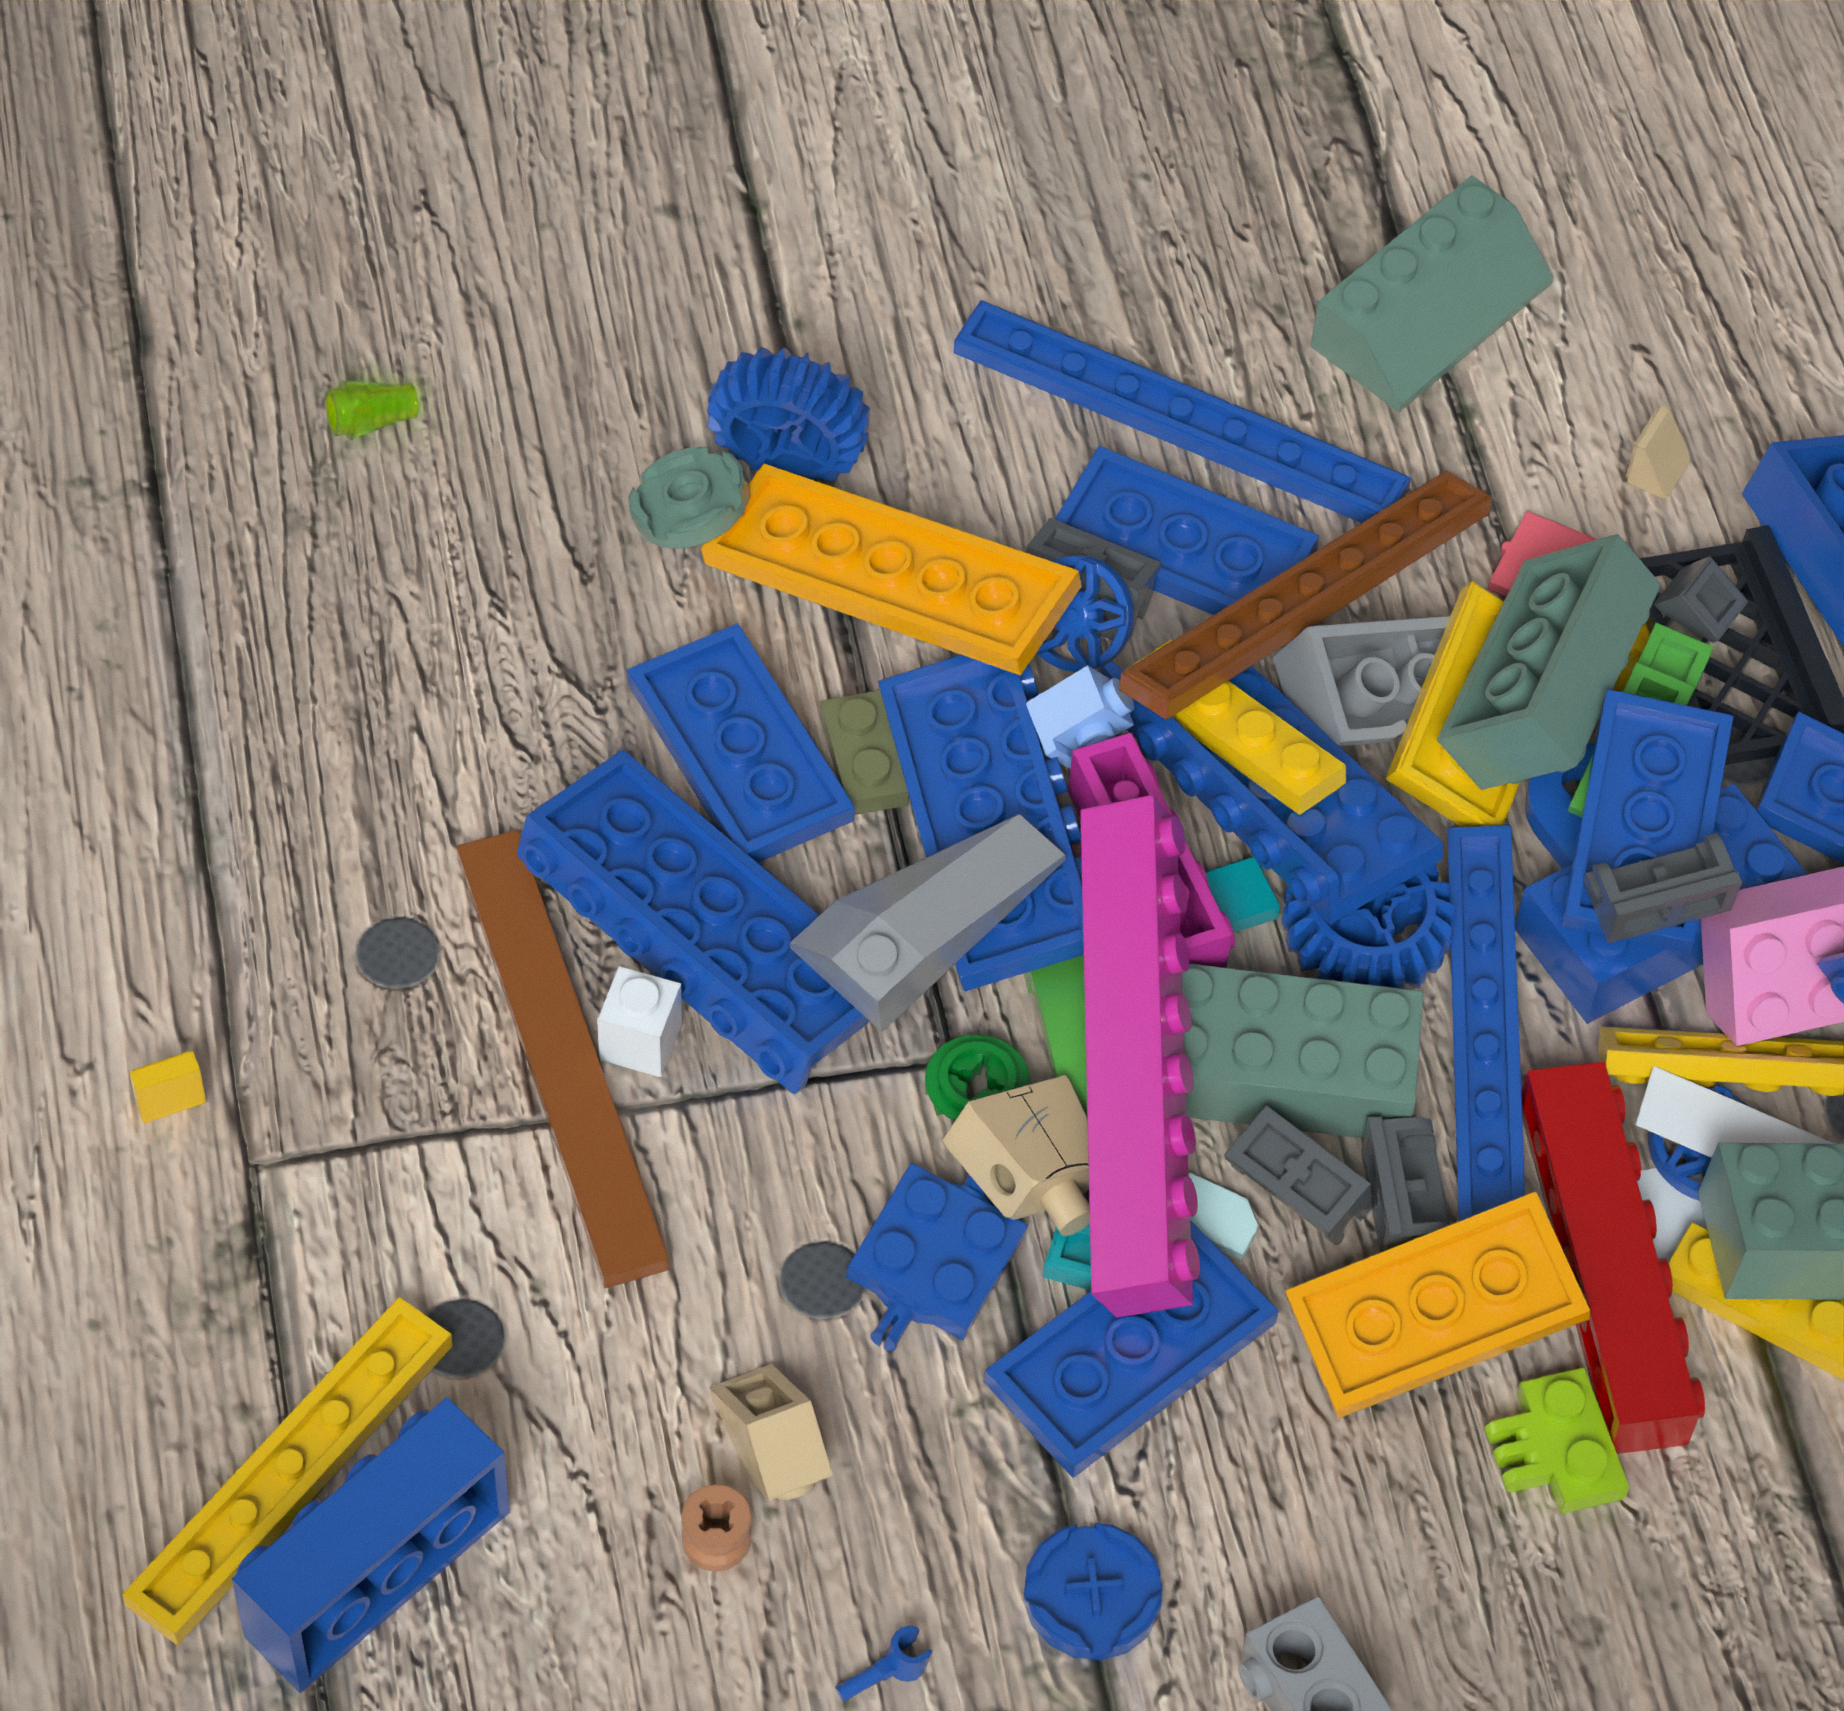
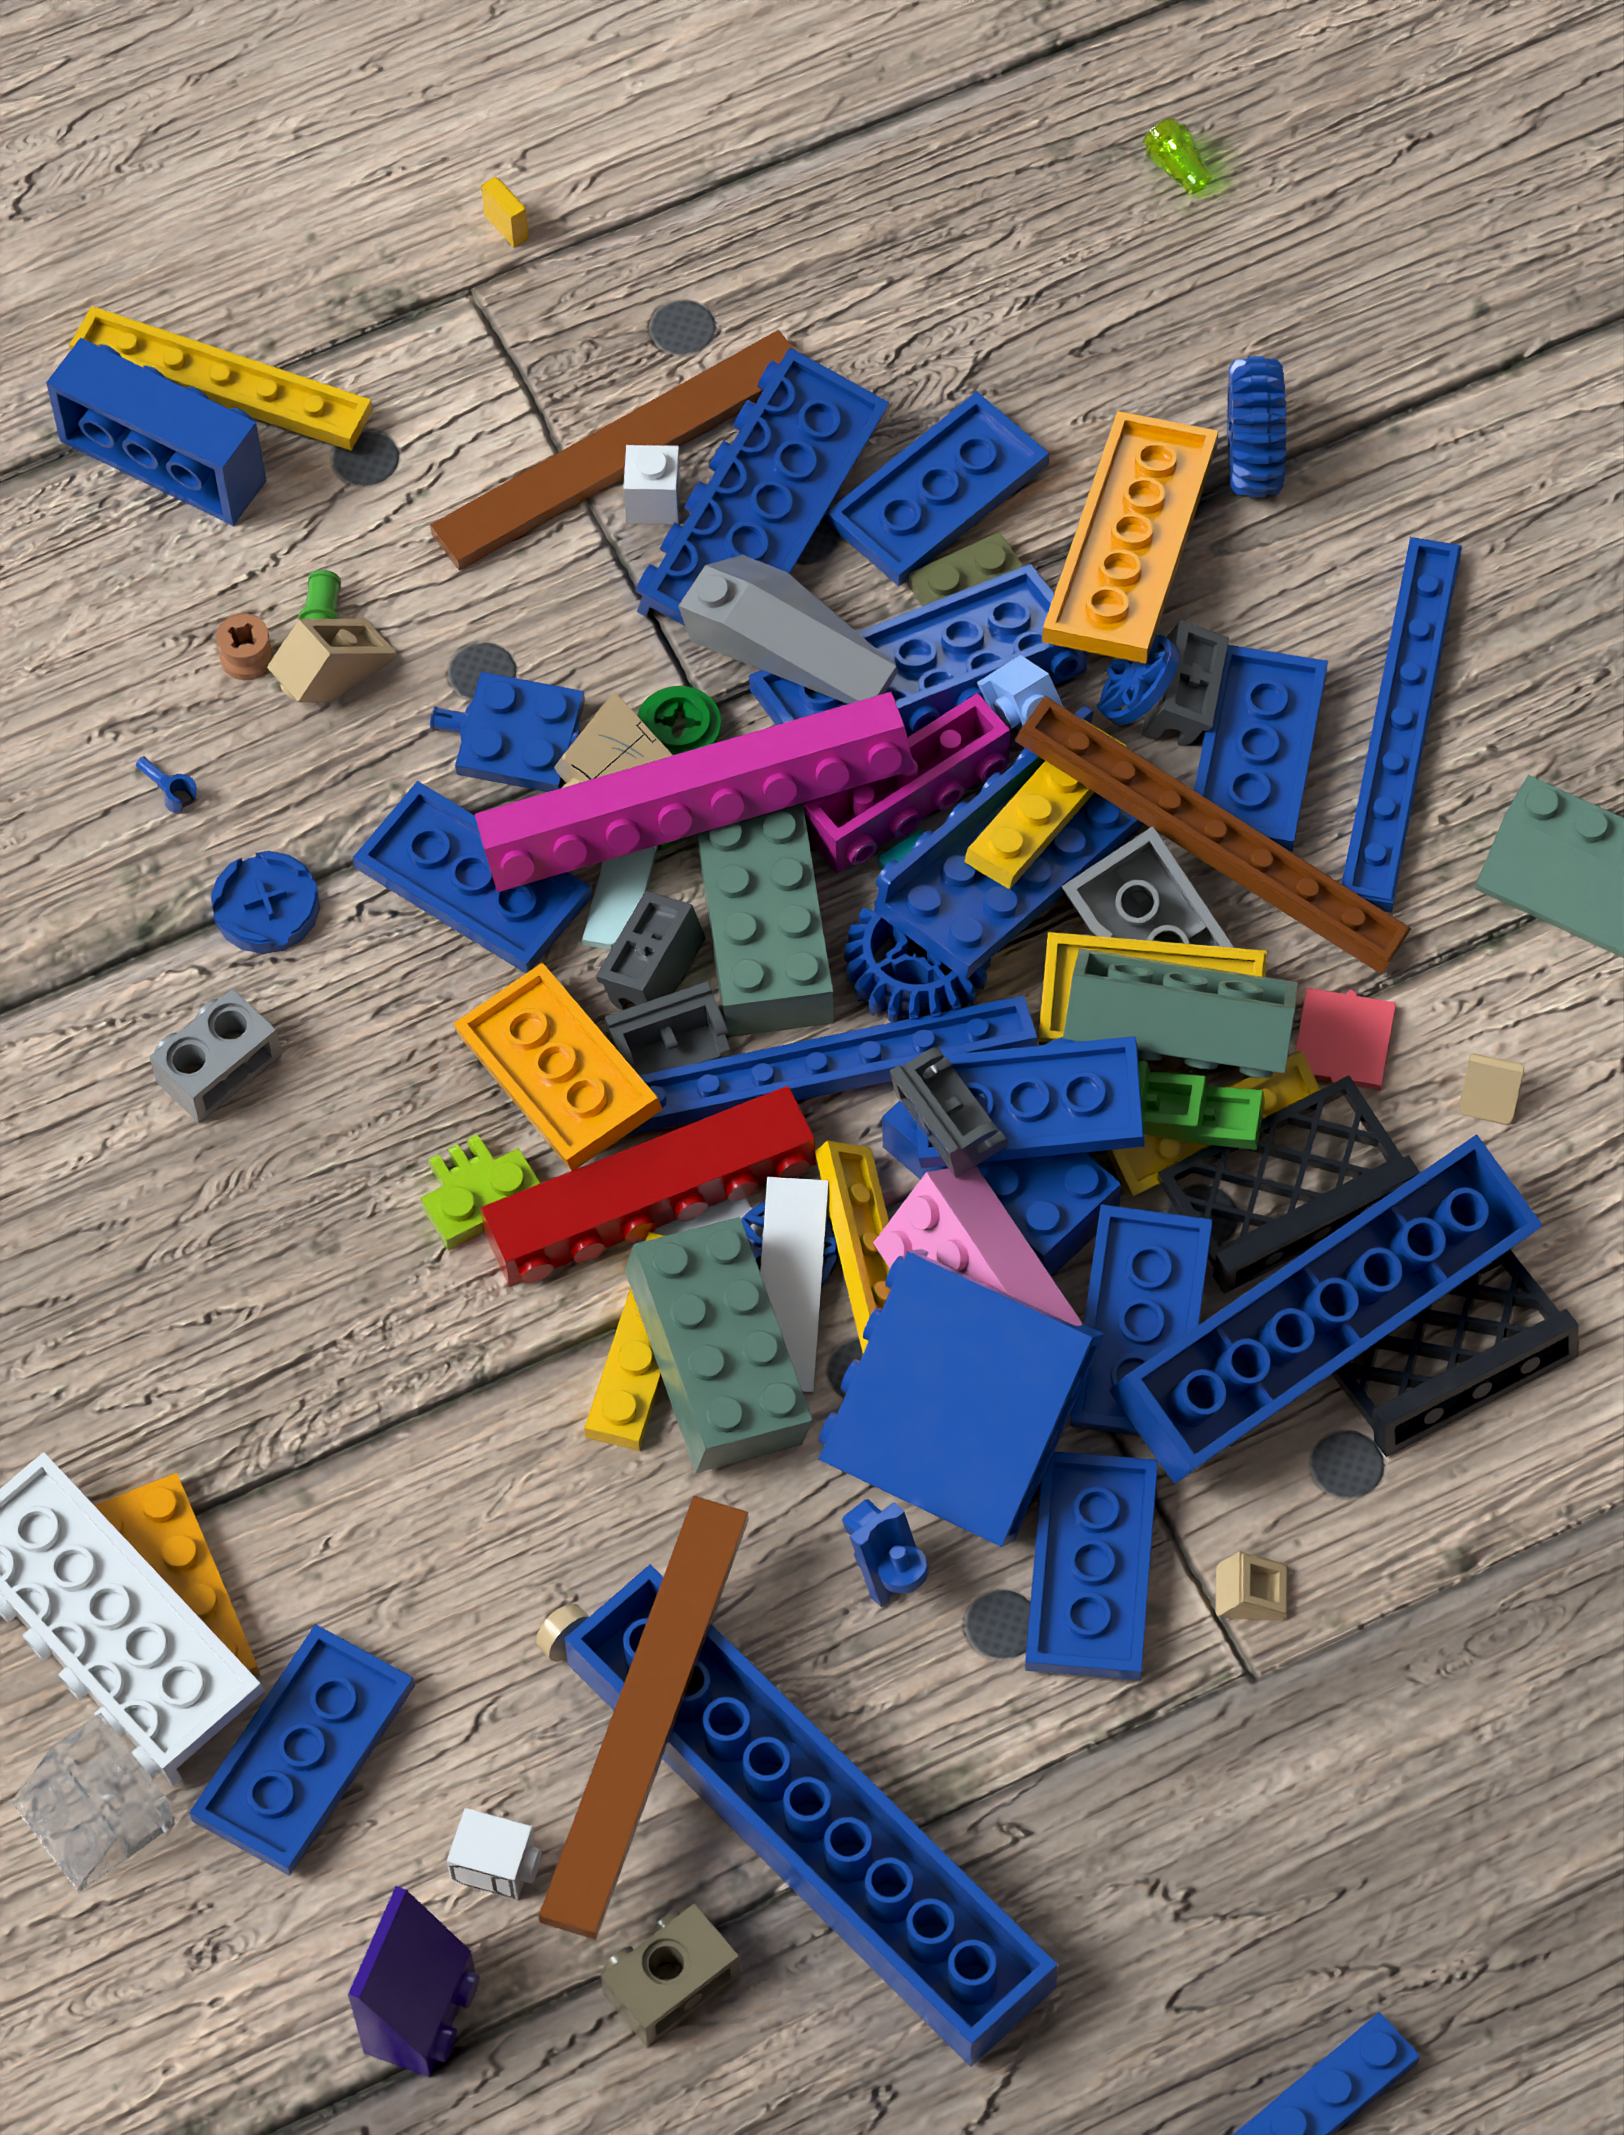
camera: 80 degrees right, 5 degrees up
sand green tile [628,447,750,548] -> none
dark grey slope [1654,556,1749,643] -> none
none -> bright green pin [298,570,341,619]

